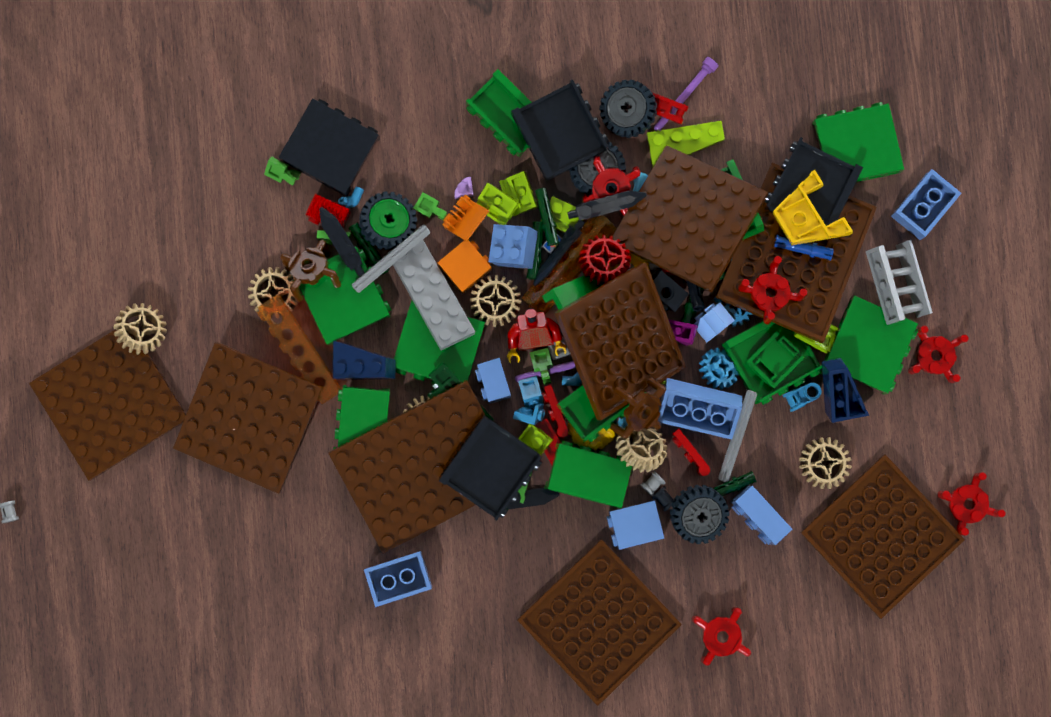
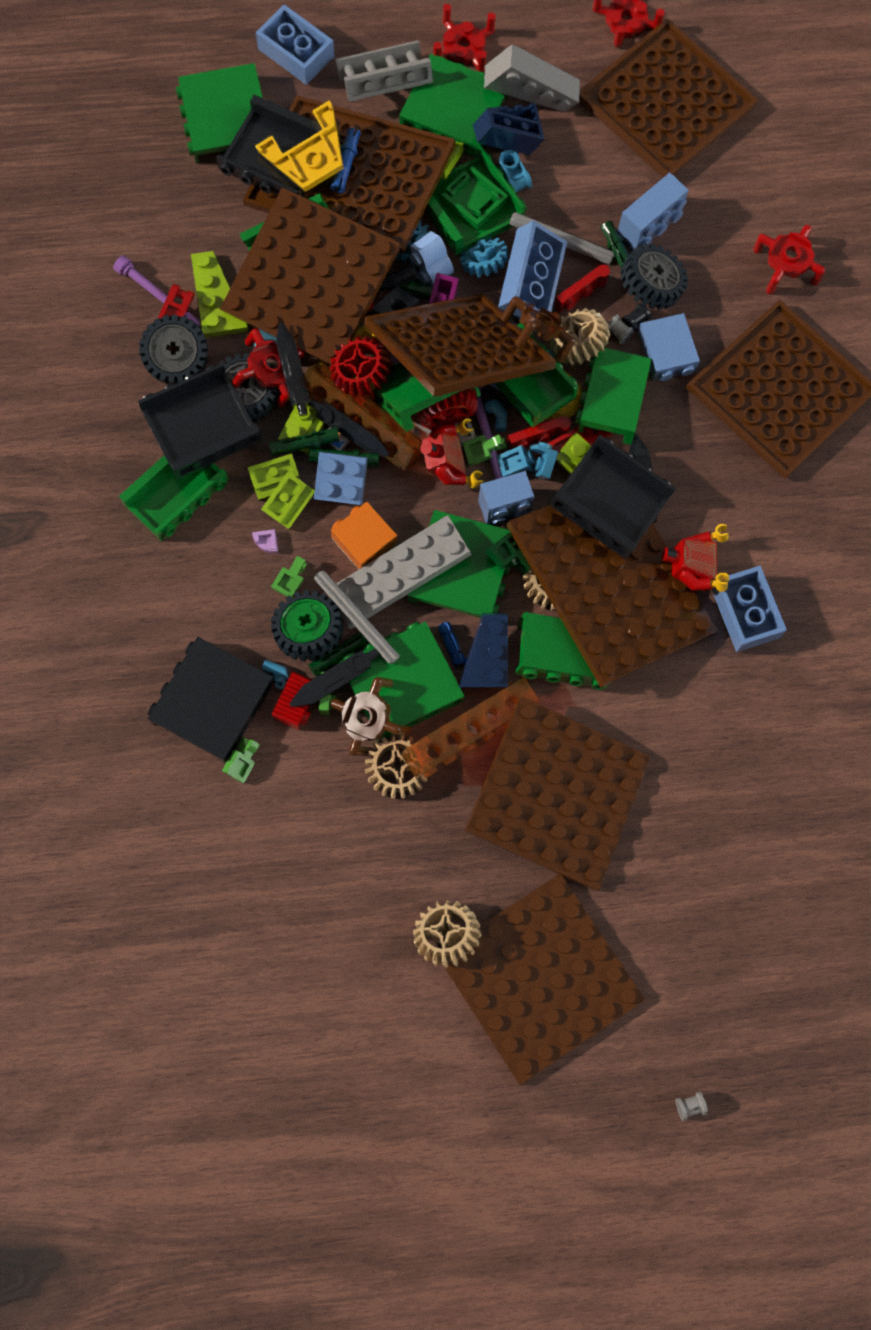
camera: 90 degrees left, 10 degrees down
orange hinge [442,195,489,241] -> none
tan gear [470,275,521,327] -> none
red plate [738,256,807,324] -> none
tan gear [799,437,852,489] -> none
none -> blue axle [438,622,466,667]
none -> light grey wedge [484,44,580,112]
none -> red torso [662,524,729,592]

